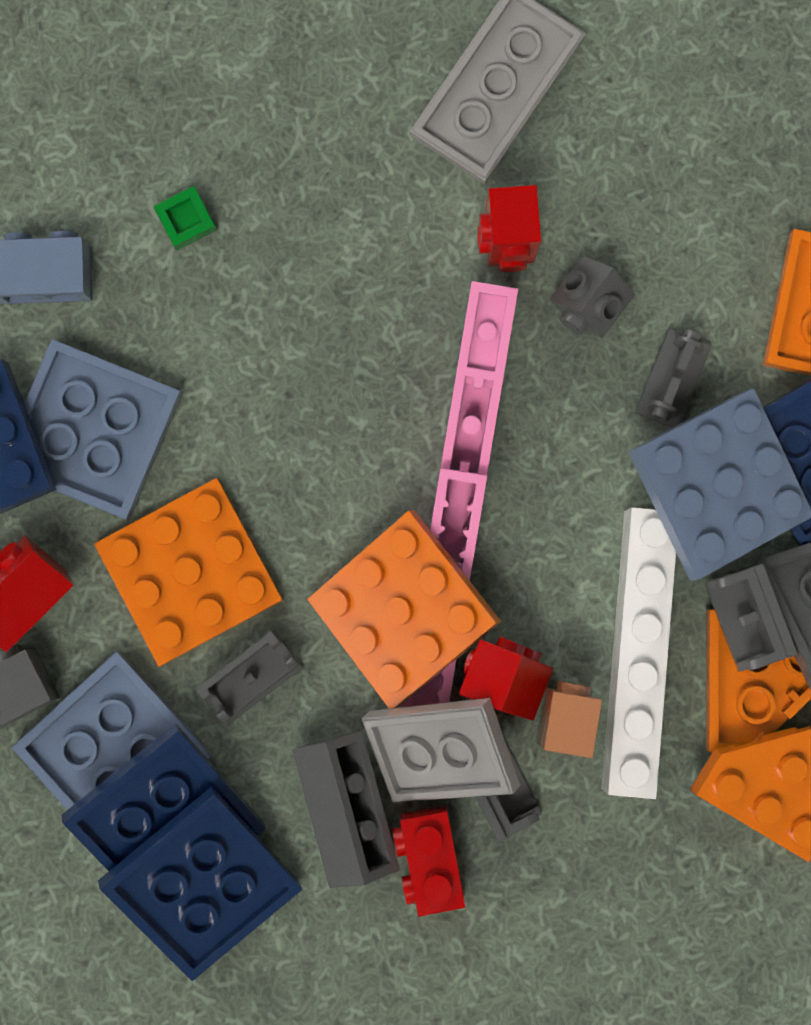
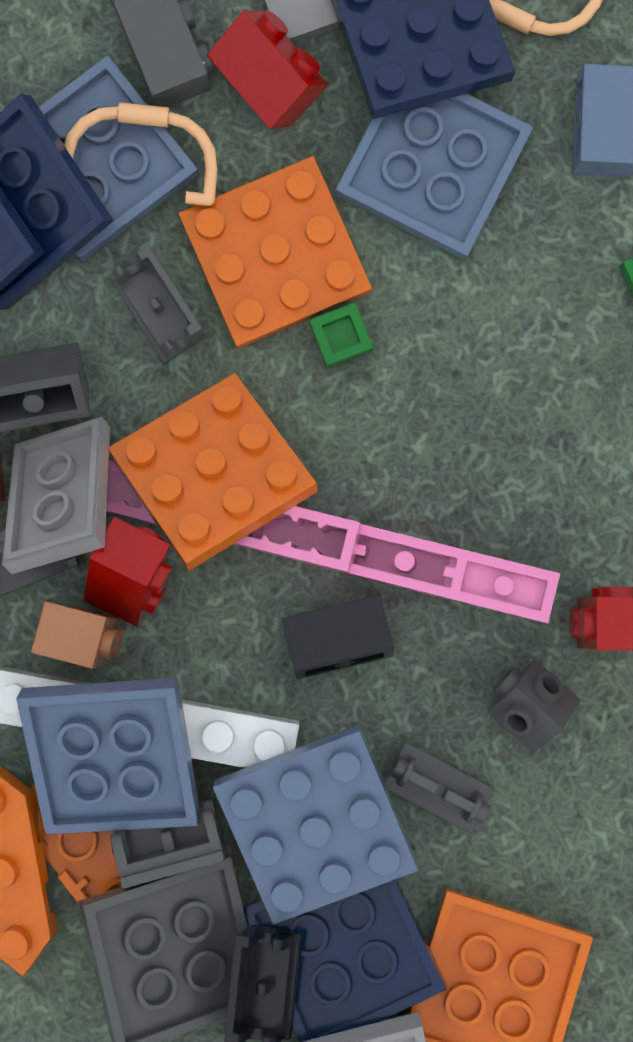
camera: 85 degrees right, 0 degrees up
none -> sand blue plate [16,677,201,834]
none -> light nougat piece [64,102,218,206]
none -> black hinge [282,595,394,680]
none -> green plate [309,302,373,369]

